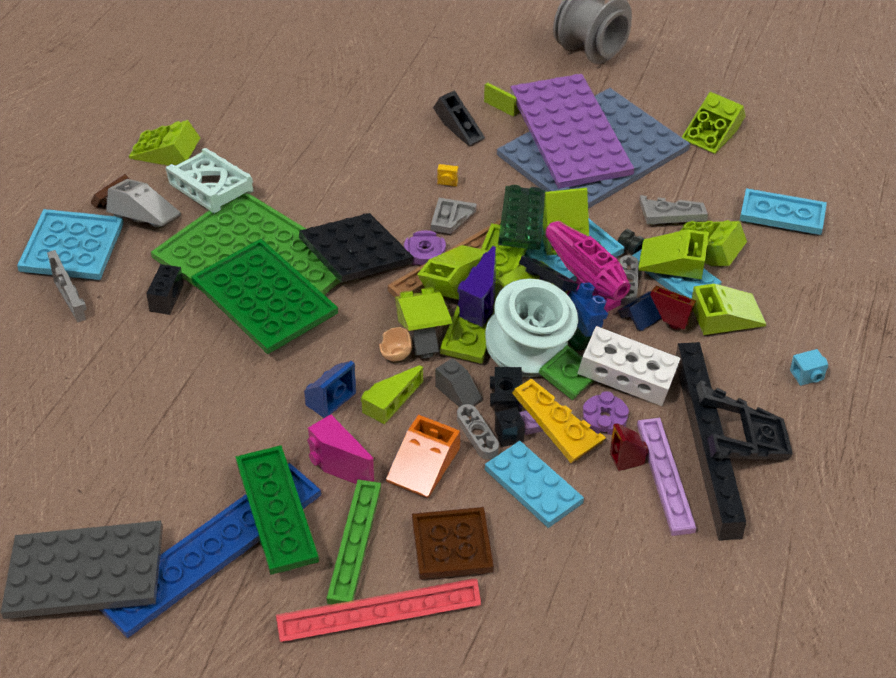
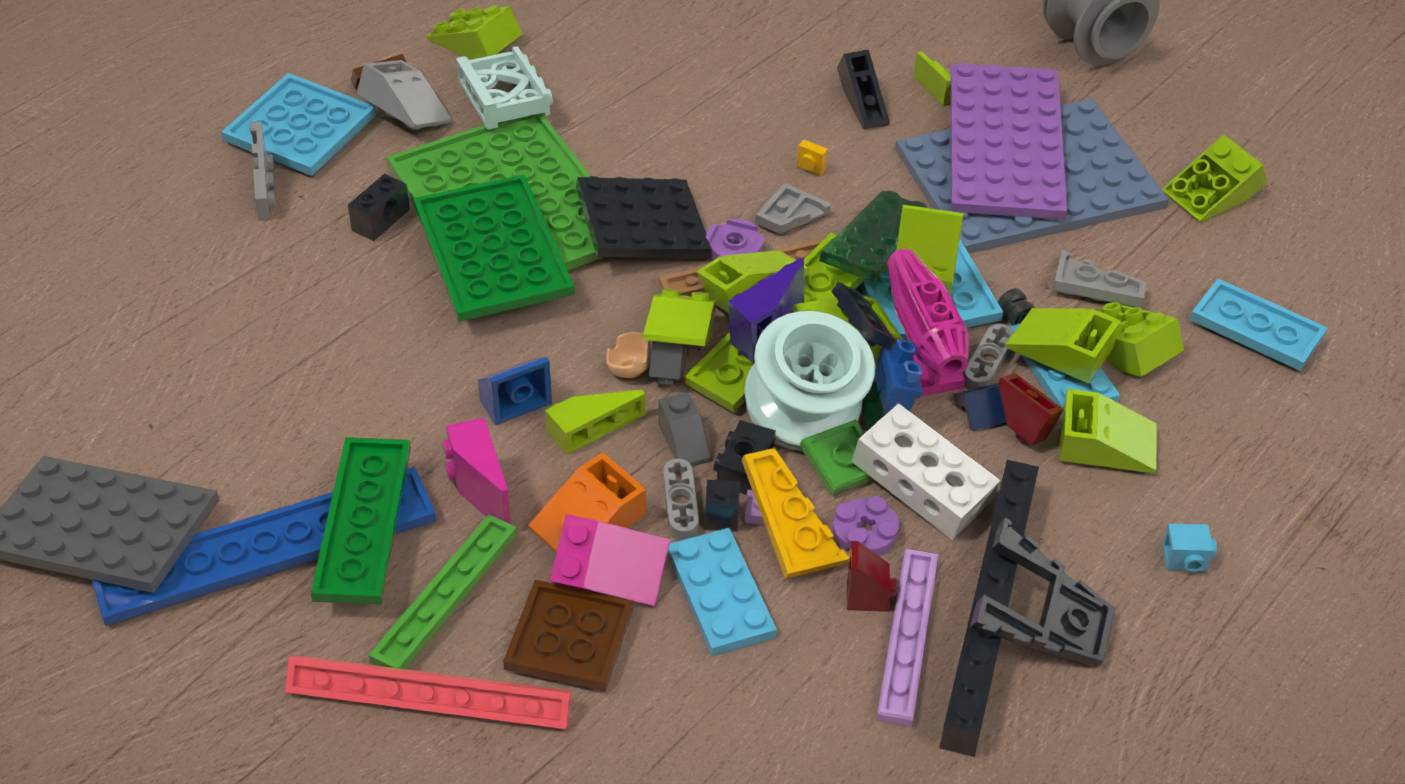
camera: 20 degrees right, 0 degrees up
none -> slope [550,514,670,607]

